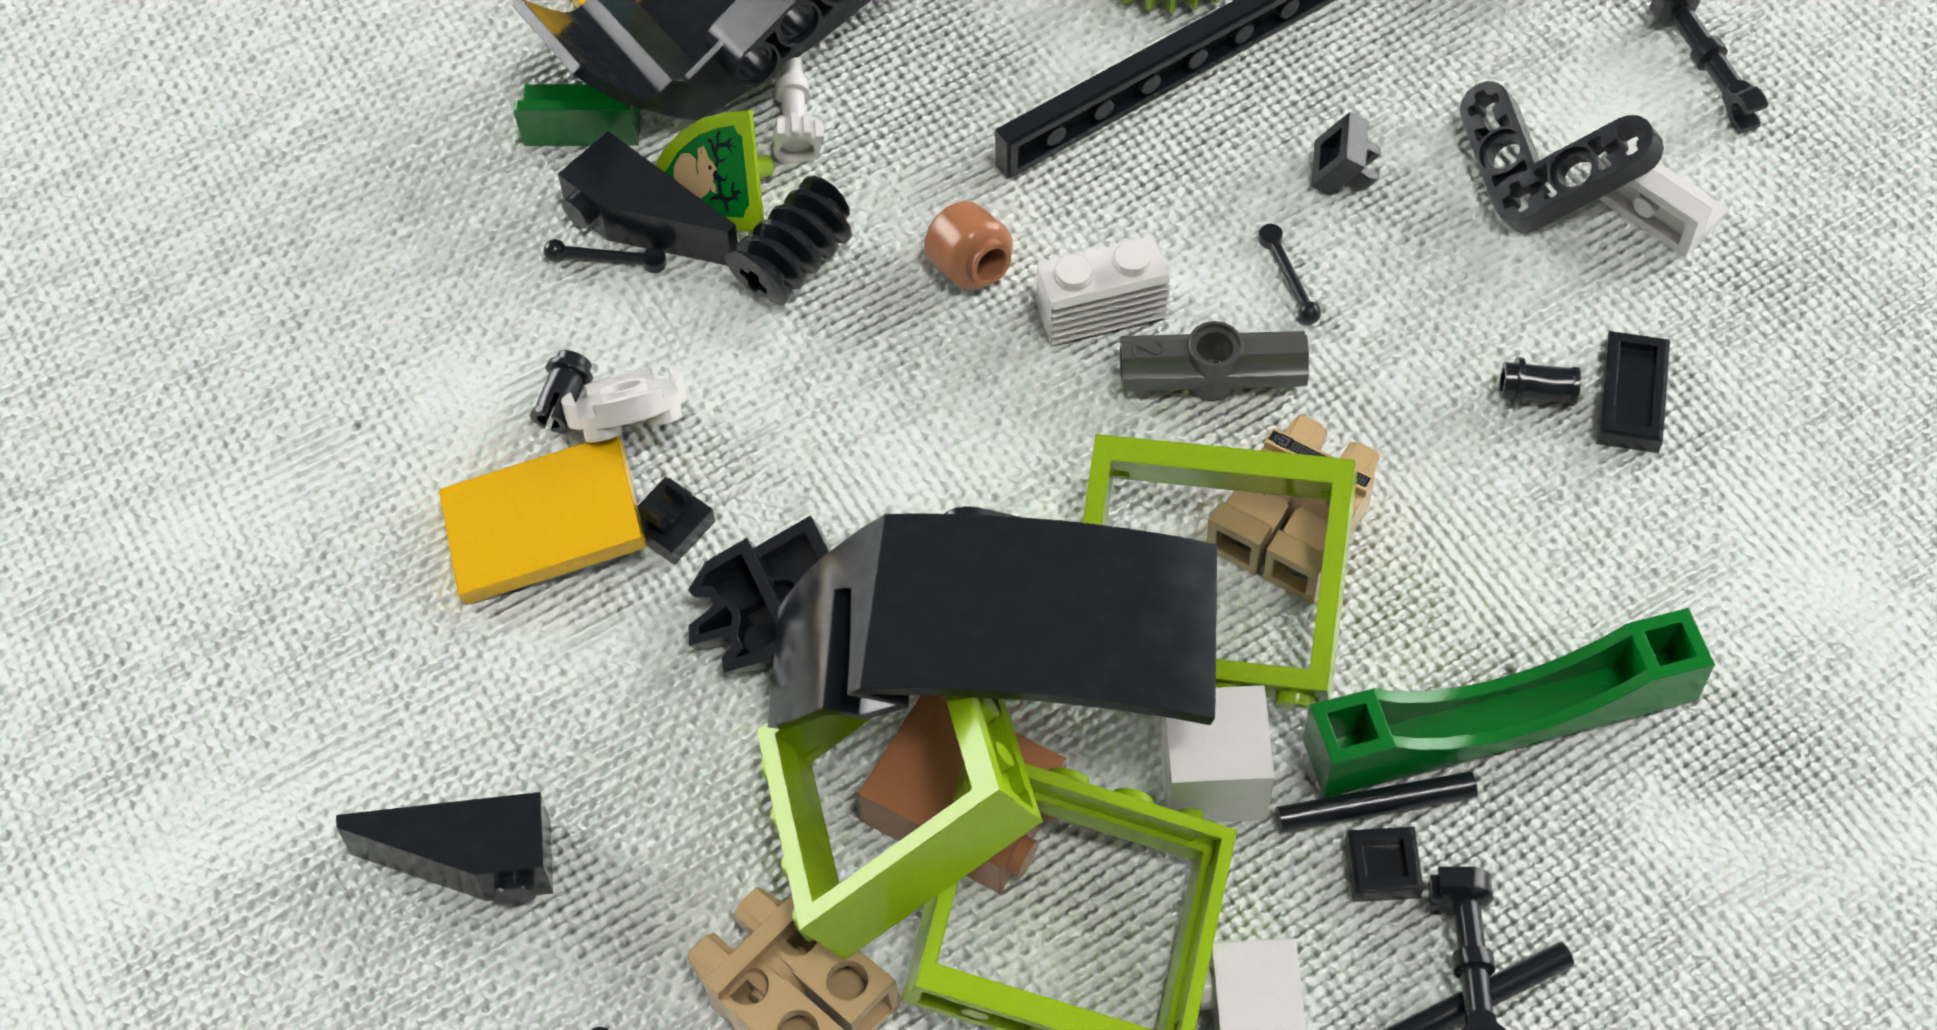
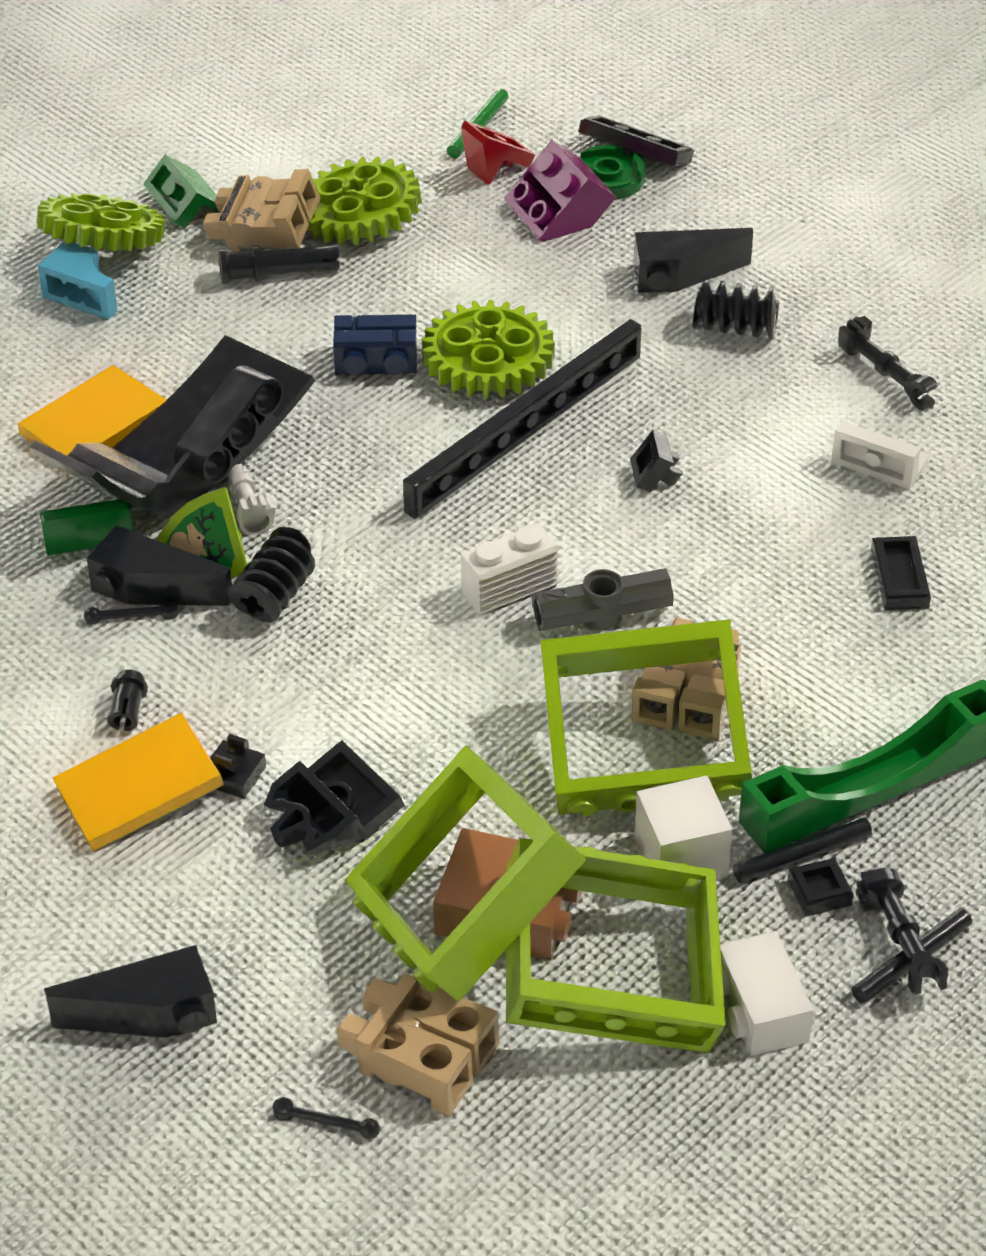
camera: 15 degrees left, 15 degrees down
white plate [561,367,689,442] -> none
black beam [767,506,1217,730] -> none
nougat head [924,201,1013,290] -> none
black hinge [1259,224,1322,325] -> none
black beam [1459,81,1664,233] -> none
black pin [1499,357,1581,406] -> none

